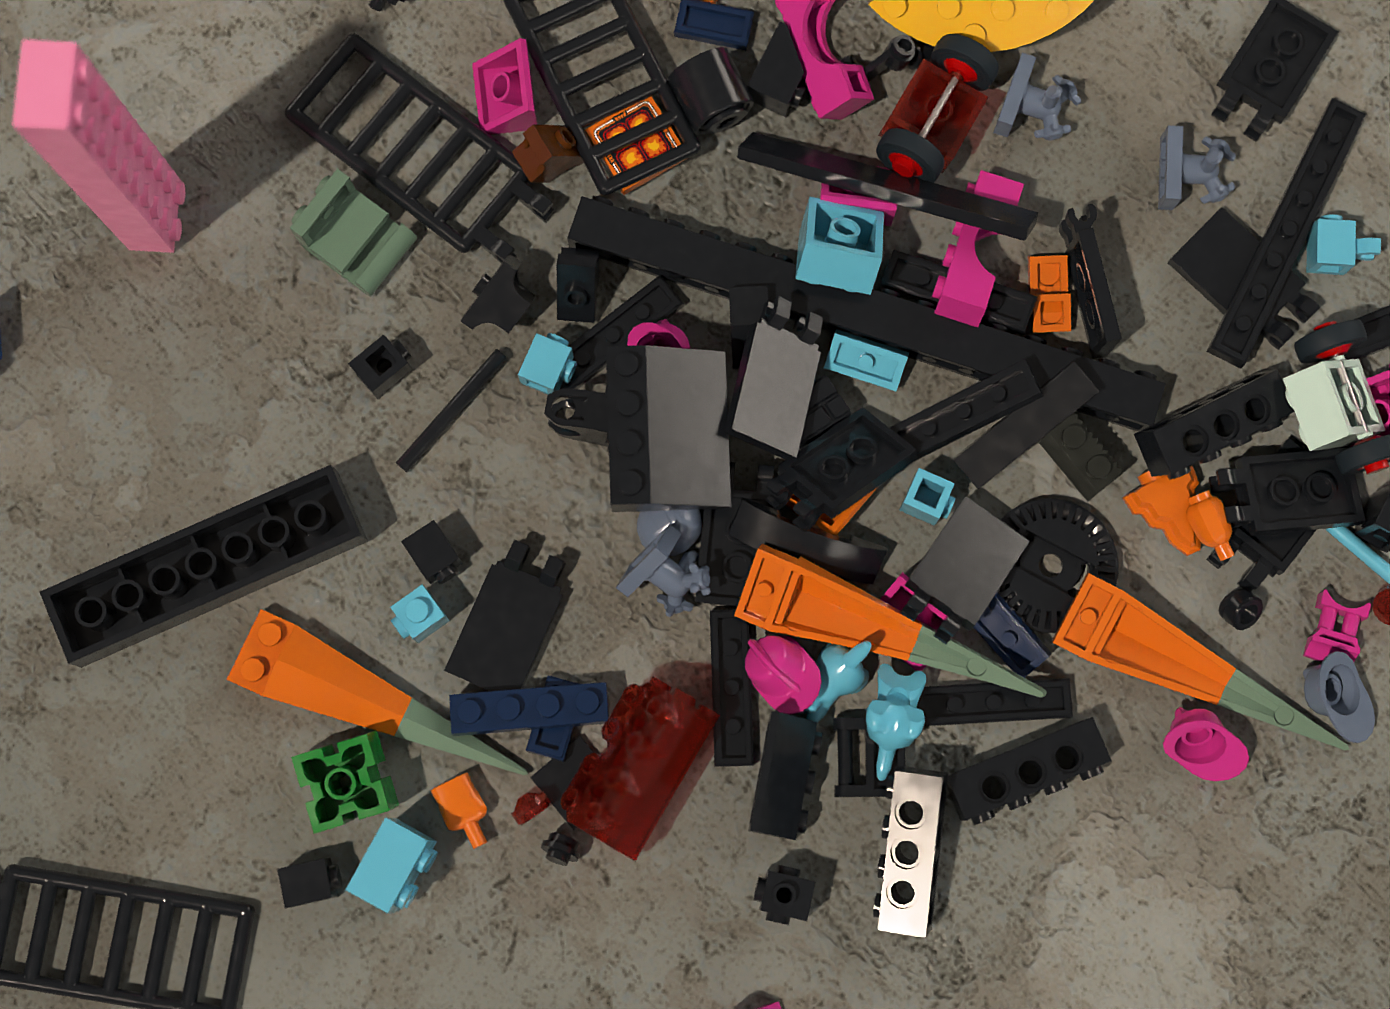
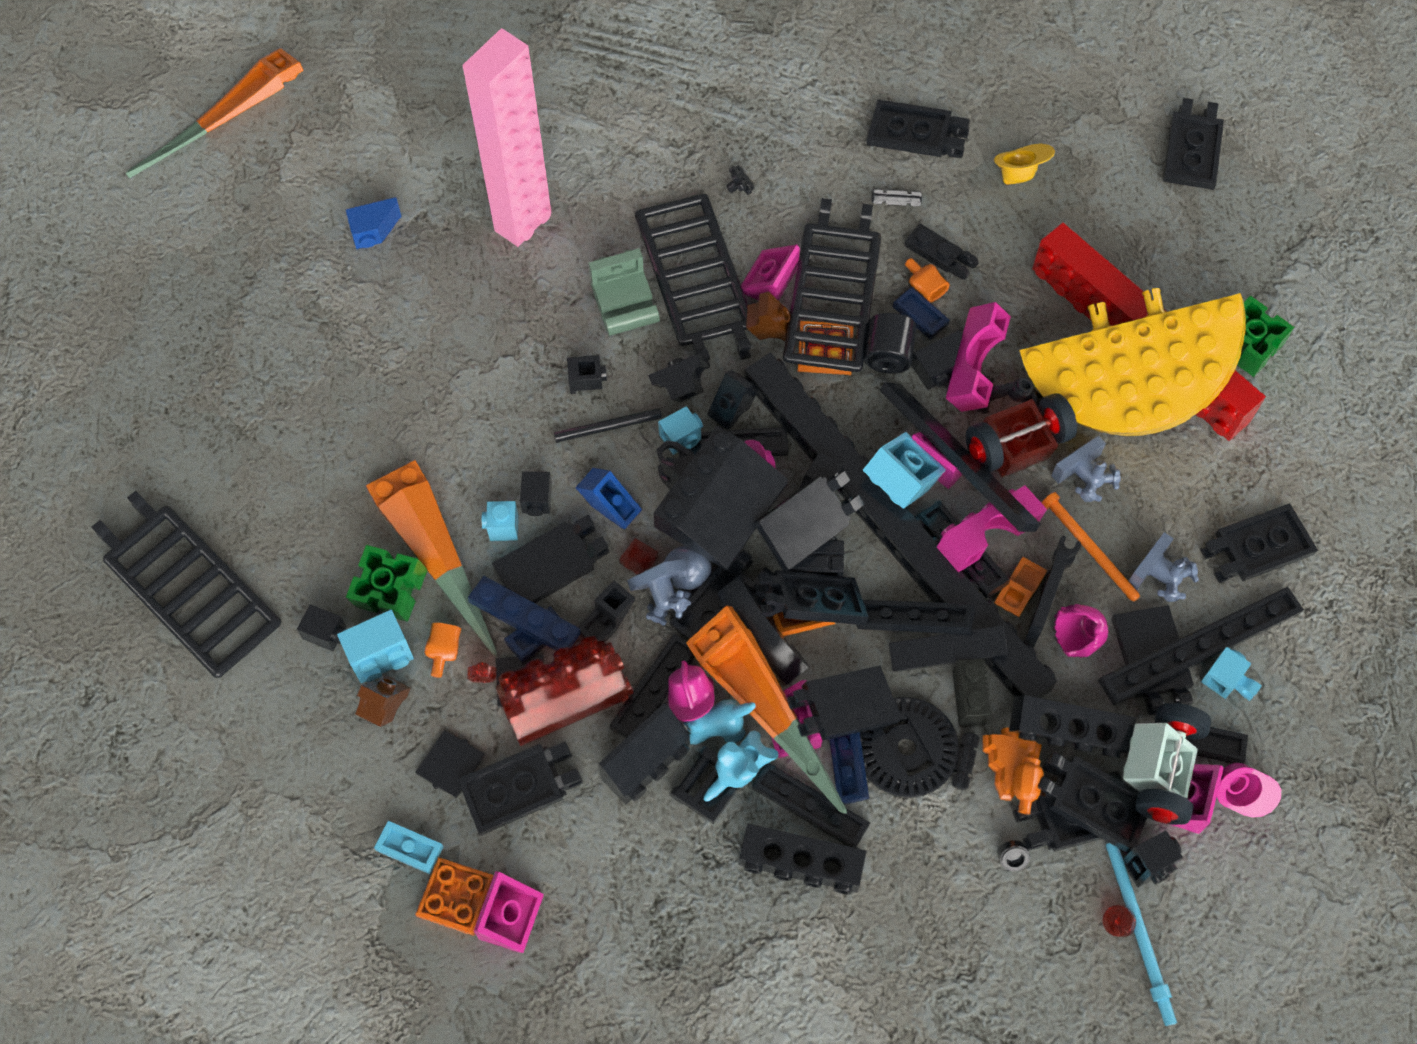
camera: 35 degrees right, 15 degrees down
black brick [39,465,368,668] -> none
black plate [541,833,580,866] -> none
black brick [753,865,816,925] -> none
medium azure plate [824,329,909,391] -> none
brick [873,766,948,937] -> none
medium azure brick [899,468,956,525] -> none
orange plate [1052,572,1349,750] -> none
dark pink piece [1163,707,1249,781] -> none
dark pink piece [1303,589,1371,662] -> none
sand blue piece [1303,651,1375,743] -> none
none -> reddish brown brick [355,675,411,727]
none -> black piece [415,730,485,798]
none -> black tile [458,742,583,836]
none -> blue slope [575,468,642,529]
none -> black slope [578,580,635,650]
none -> clear red tile [619,538,659,575]
none -> black axle [951,732,980,790]
none -> orange bar [1041,492,1140,602]
none -> dark pink hair [1054,604,1109,658]

